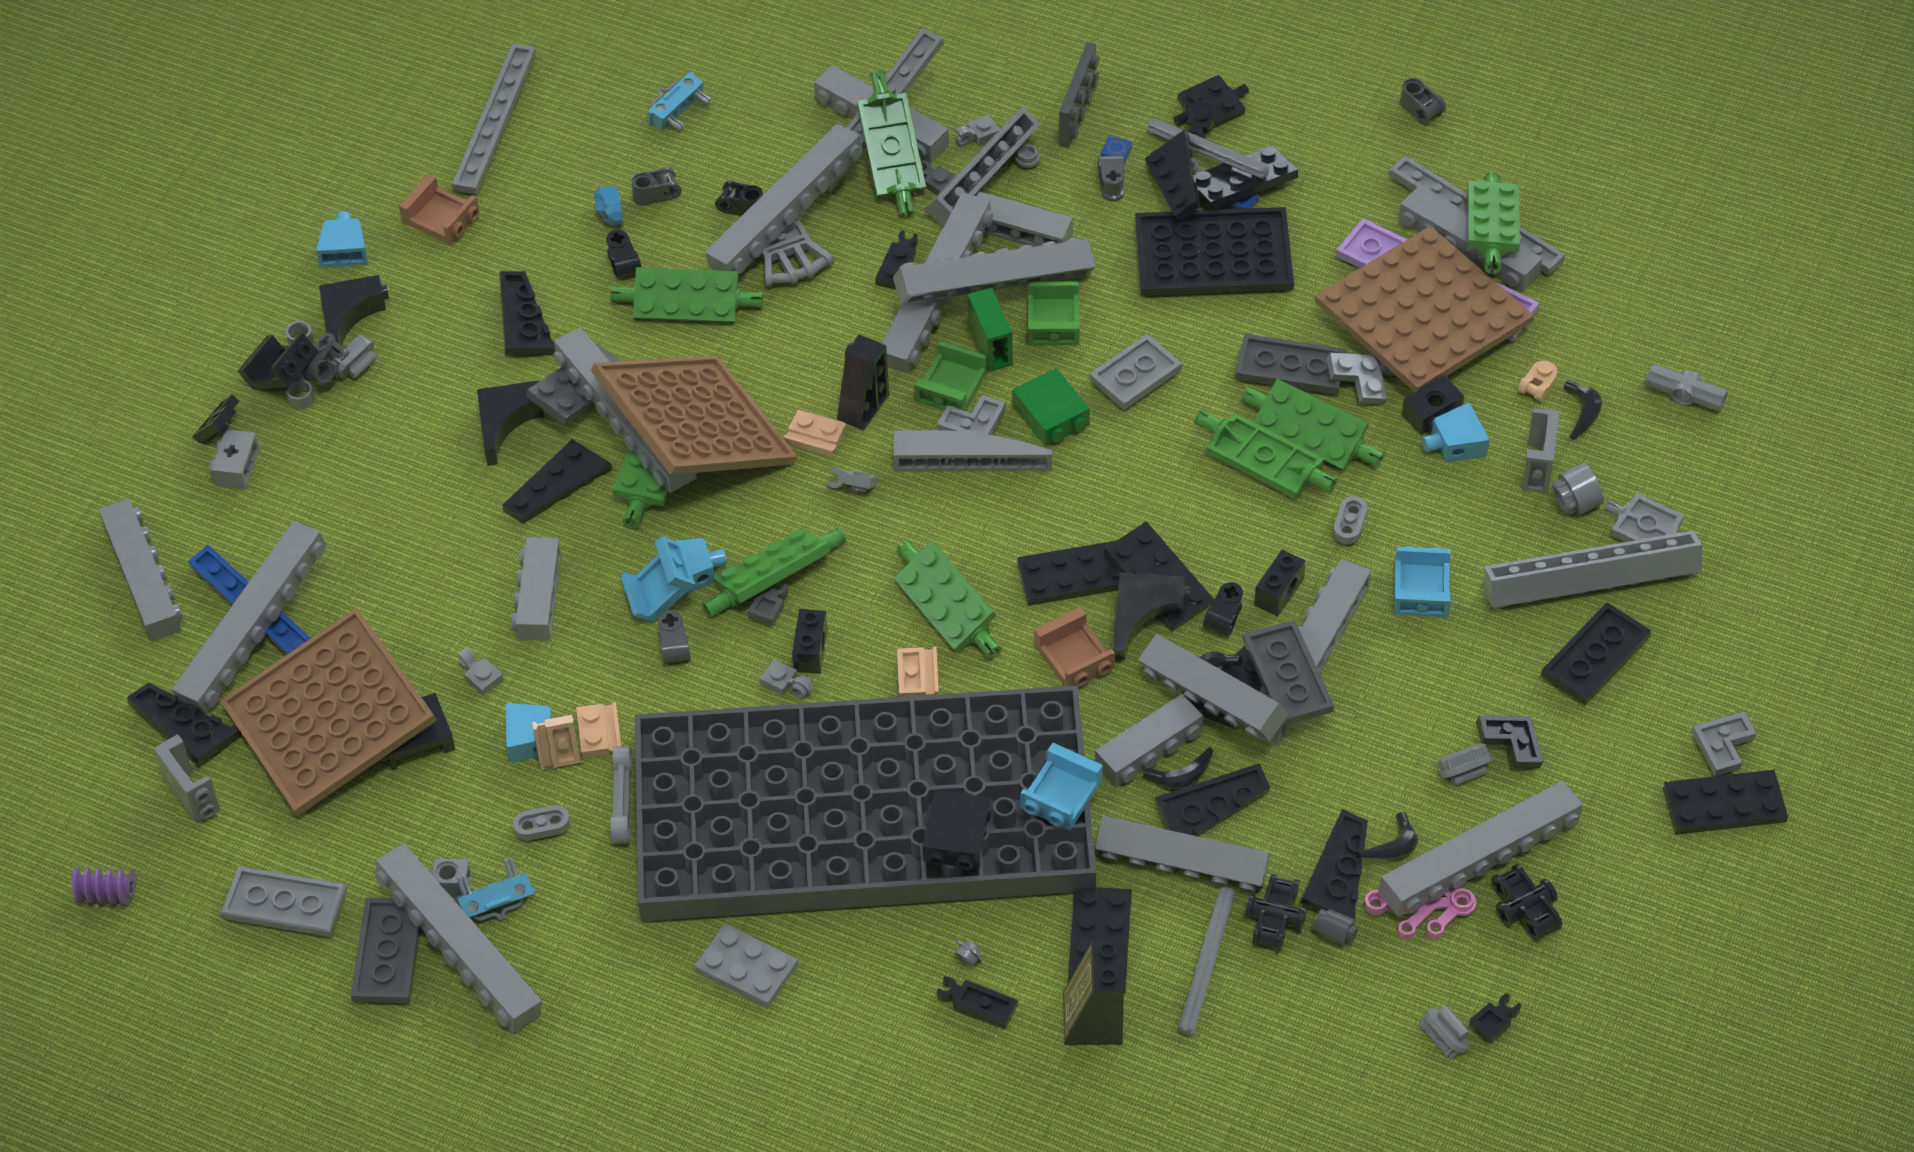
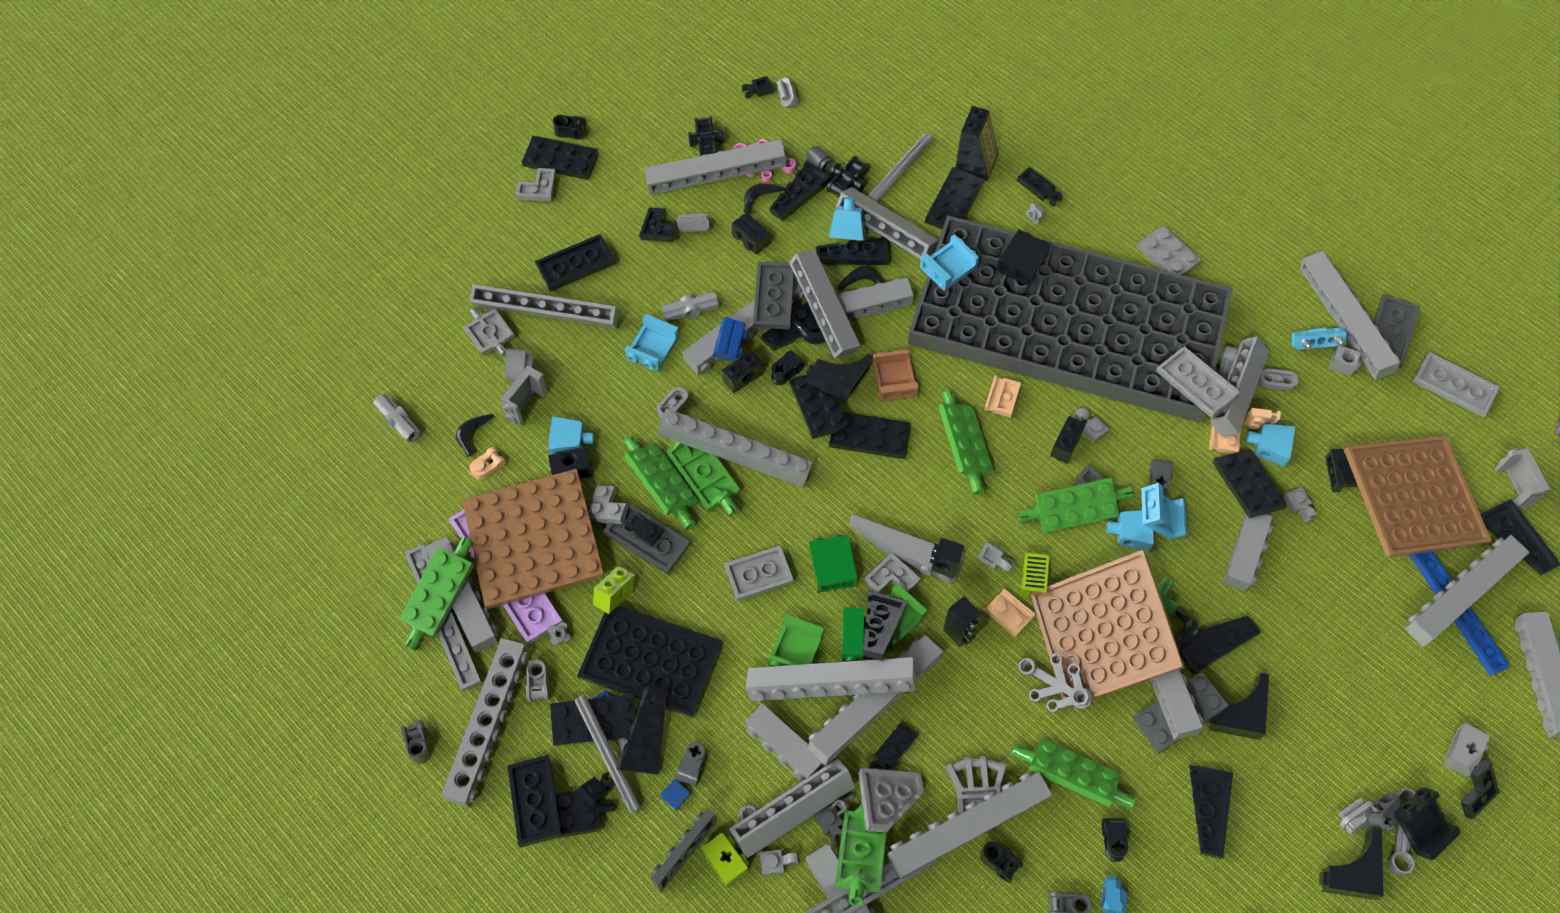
camera: 160 degrees left, 10 degrees up
none -> light grey brick [441,638,529,808]
none -> black plate [507,754,563,848]
none -> light grey piece [526,660,550,702]
none -> light grey plate [547,622,570,645]
none -> black piece [553,115,587,140]
none -> lime brick [593,566,635,614]
none -> black plate [627,515,664,548]
none -> light grey brick [658,409,812,487]
none -> light grey piece [662,292,719,322]
none -> lime brick [701,832,749,888]
none -> blue brick [712,317,747,362]
none -> black brick [731,212,771,254]
none -> medium azure torso [829,197,865,241]
none -> light grey hand [831,793,855,816]
none -> light grey plate [858,768,924,833]
none -> black wing [863,591,907,661]
none -> black brick [929,538,965,579]
none -> light grey plant [1019,653,1092,713]
none -> lime panel [1021,553,1049,598]
none -> light grey plate [1156,346,1241,419]
none -> black piece [1175,609,1199,649]
none -> light grey brick [1210,336,1269,437]
none -> black plate [1213,449,1287,518]

